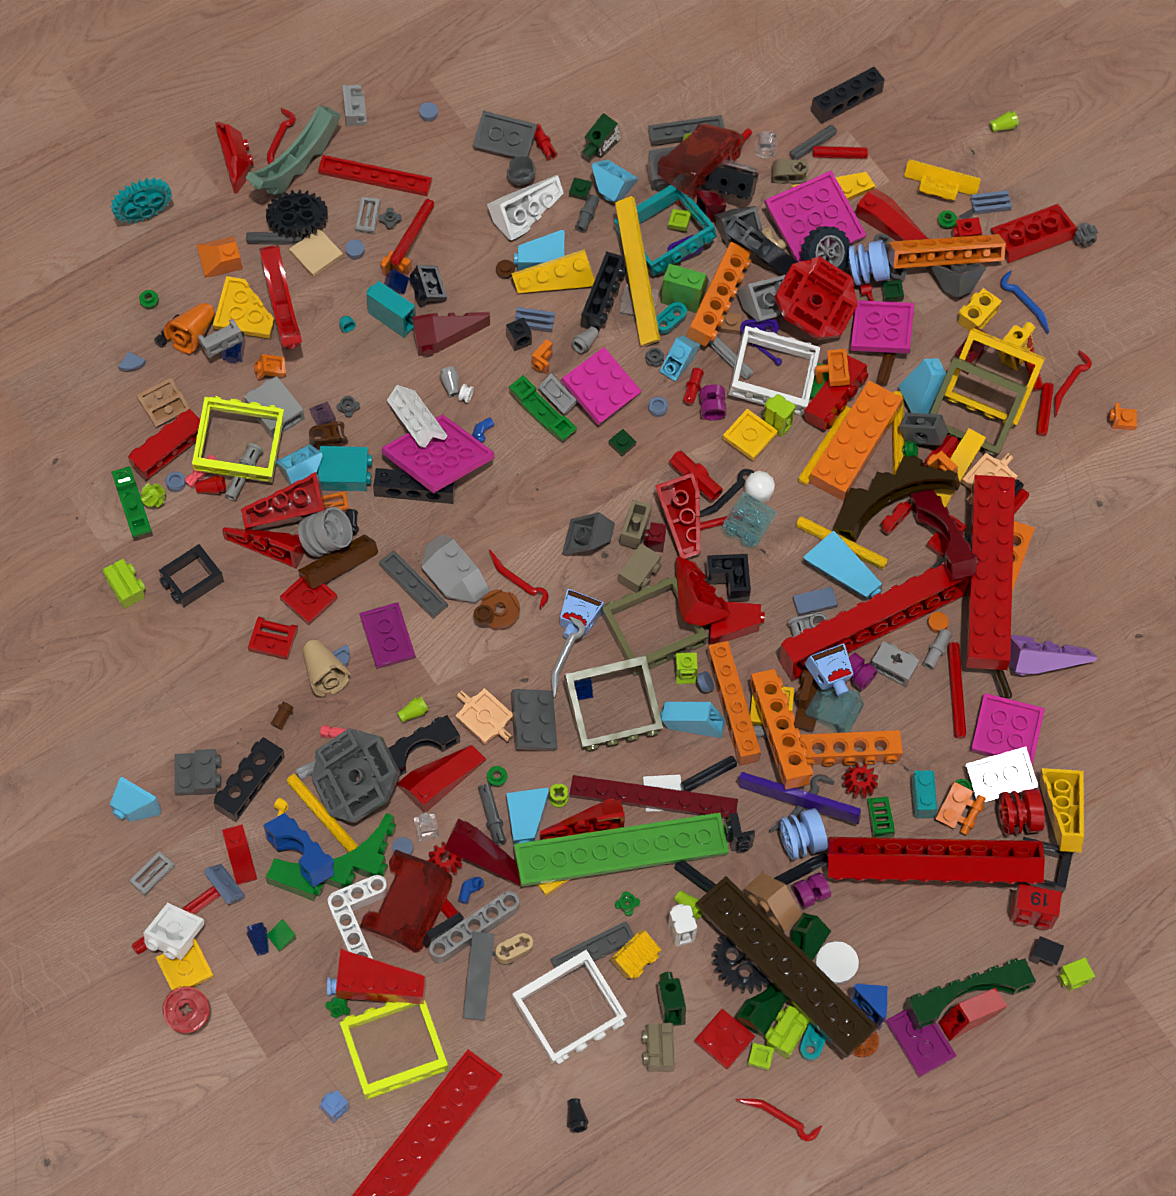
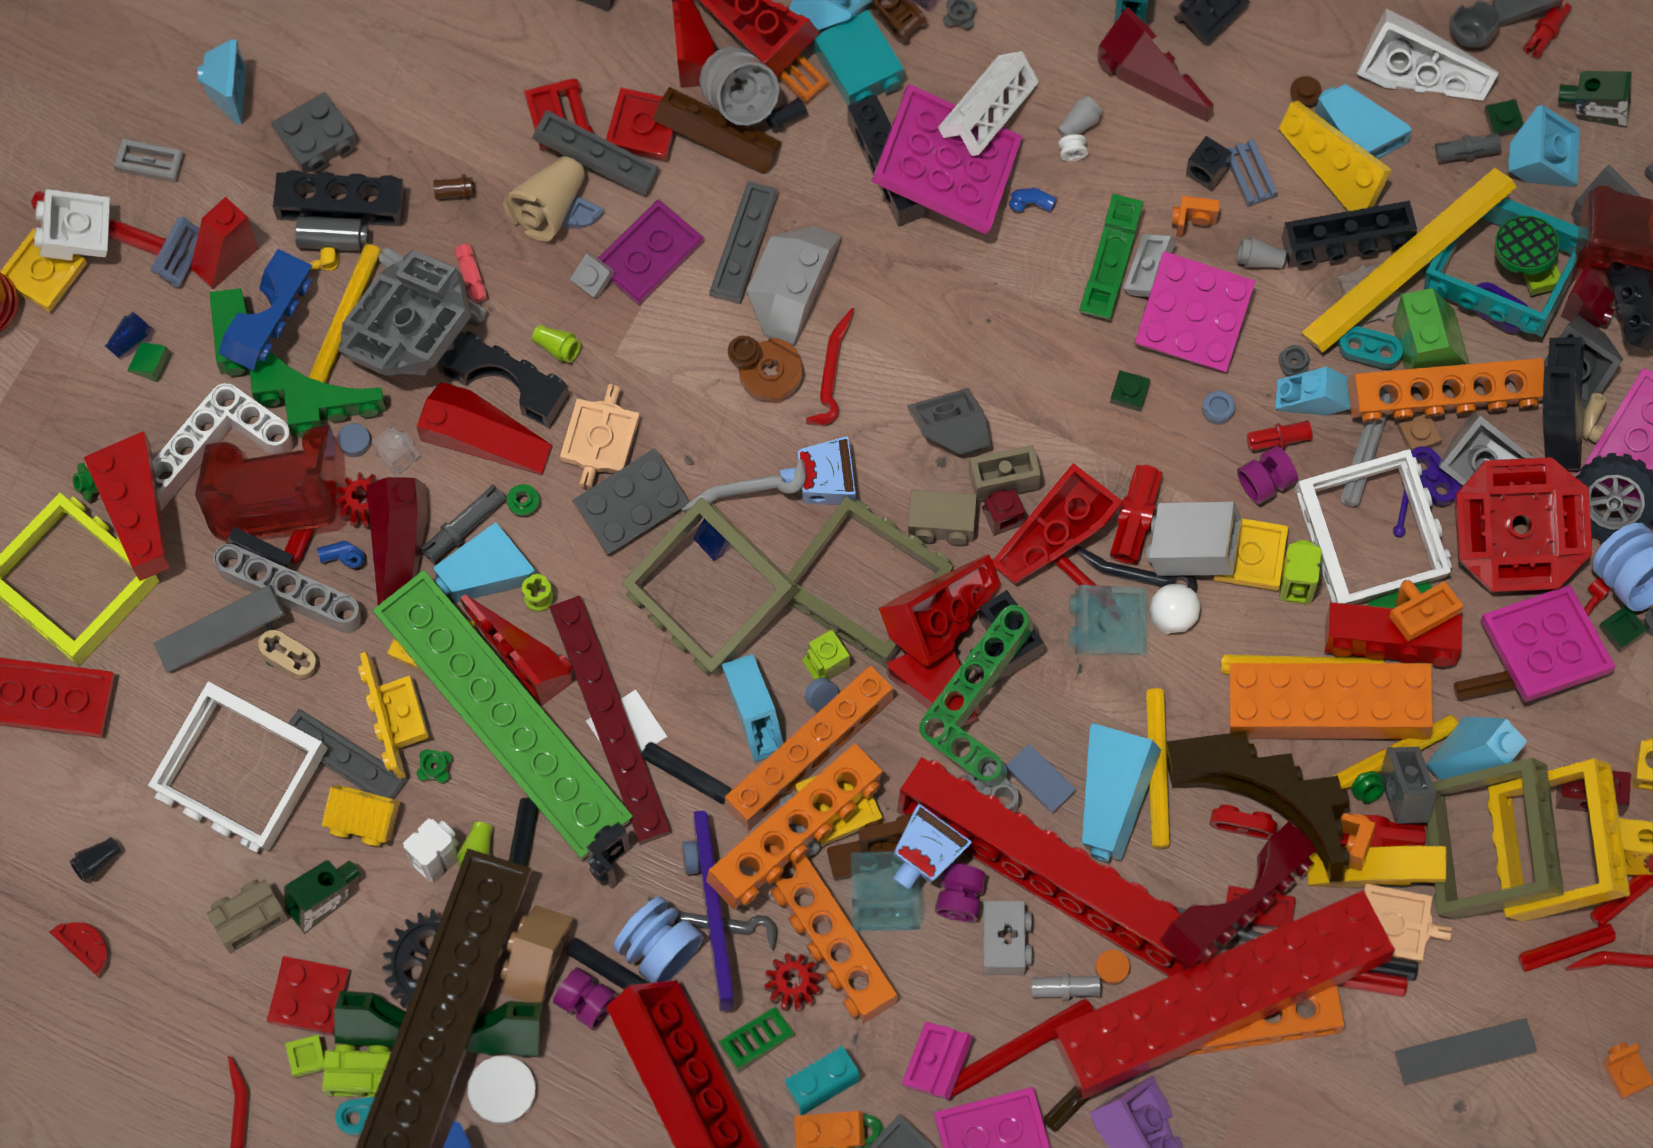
camera: 65 degrees right, 5 degrees up
none -> red plate [49,922,108,978]
none -> dark grey brick [296,216,369,251]
none -> yellow bracket [358,651,429,779]
none -> dark grey tile [532,110,659,196]
none -> light grey plate [570,253,615,298]
none -> sand blue tile [682,840,699,875]
none -> dark pink plate [901,1021,973,1100]
none -> green beam [919,605,1033,786]
none -> light grey brick [1146,502,1242,576]
none -> dark grey tile [1394,1018,1537,1086]
none -> tile [1494,215,1559,275]

